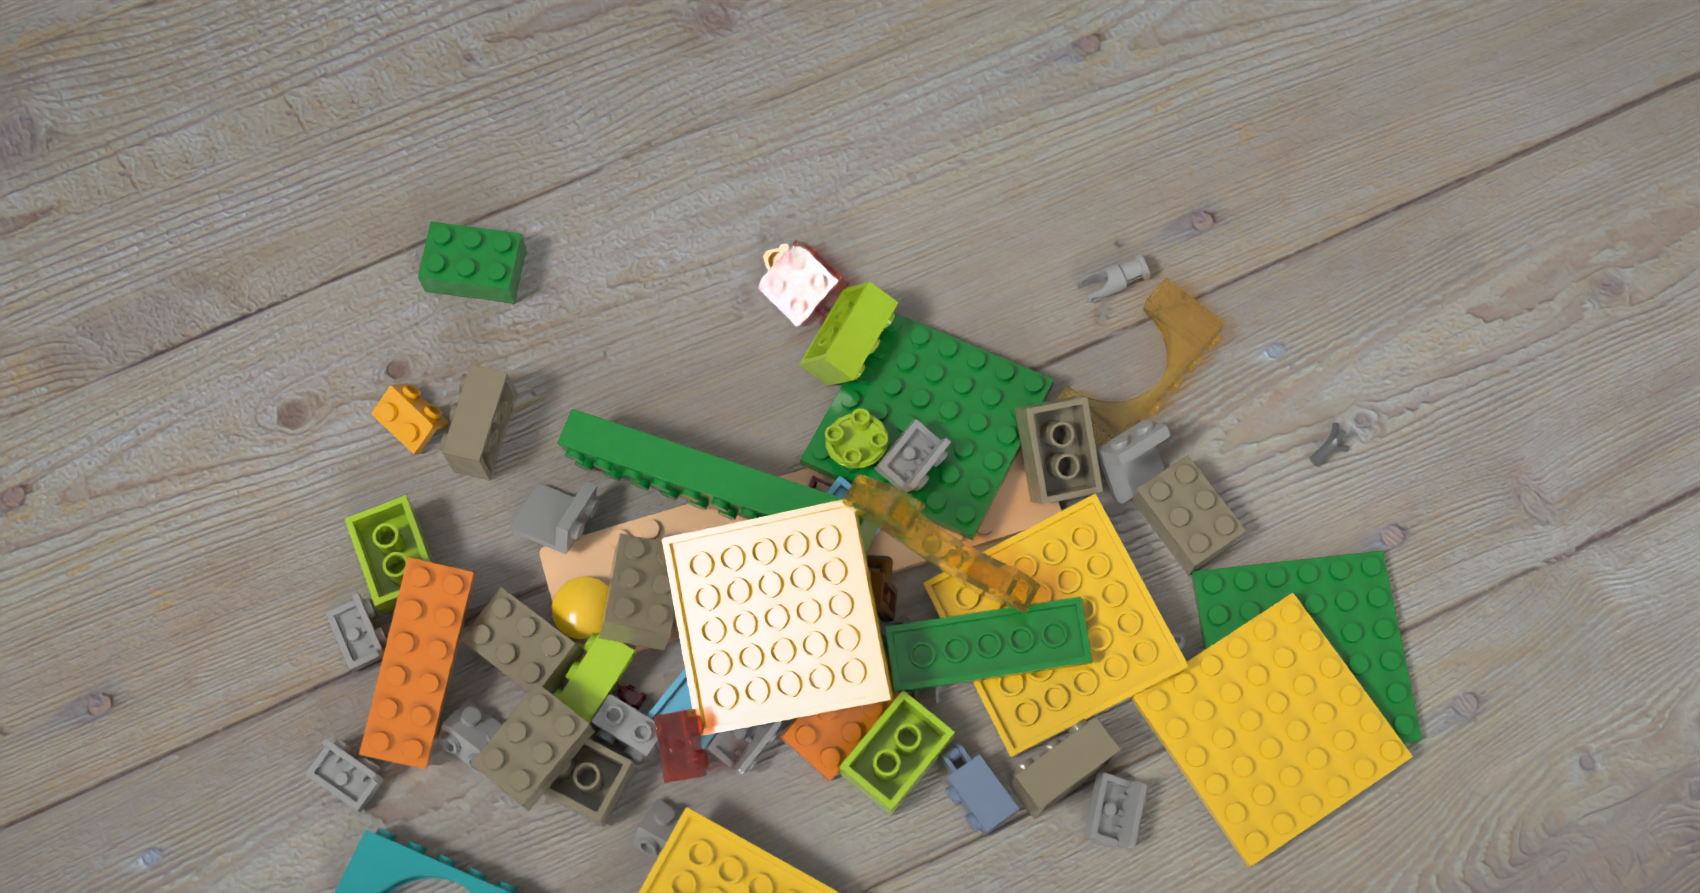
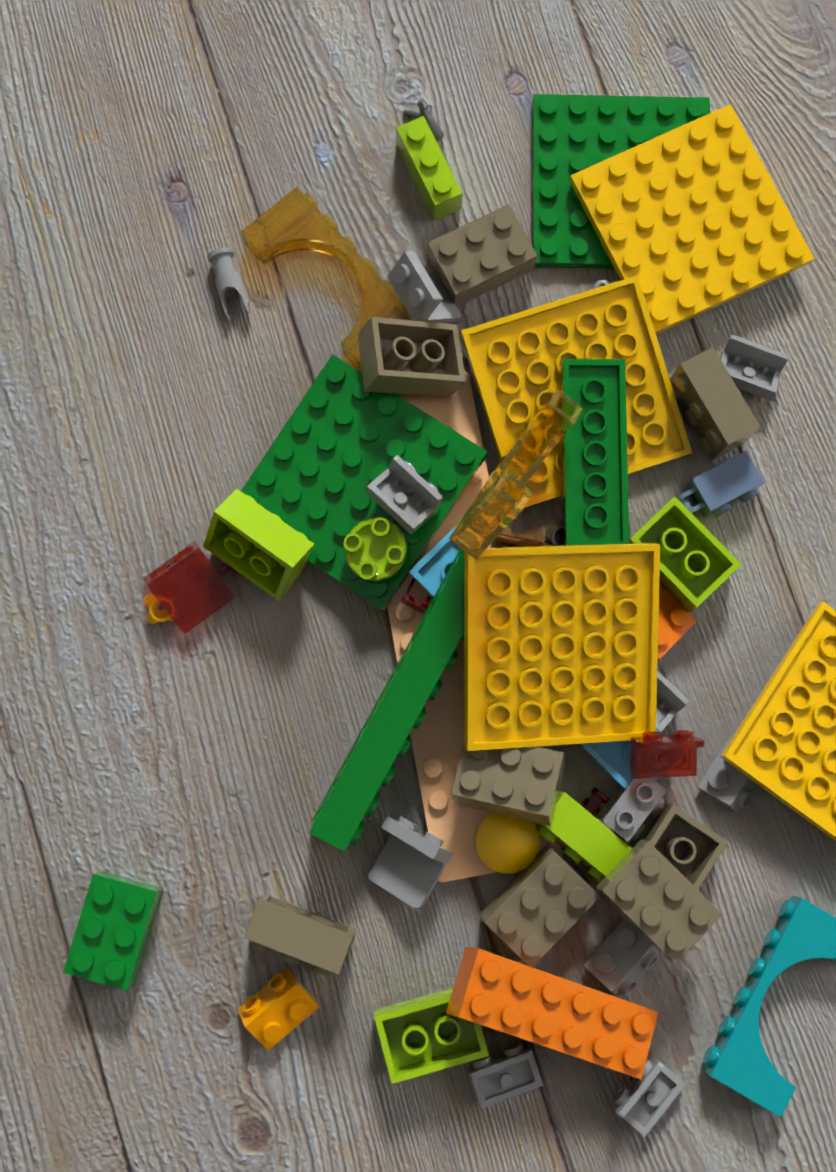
camera: 90 degrees left, 10 degrees up
none -> lime brick [396,116,463,221]

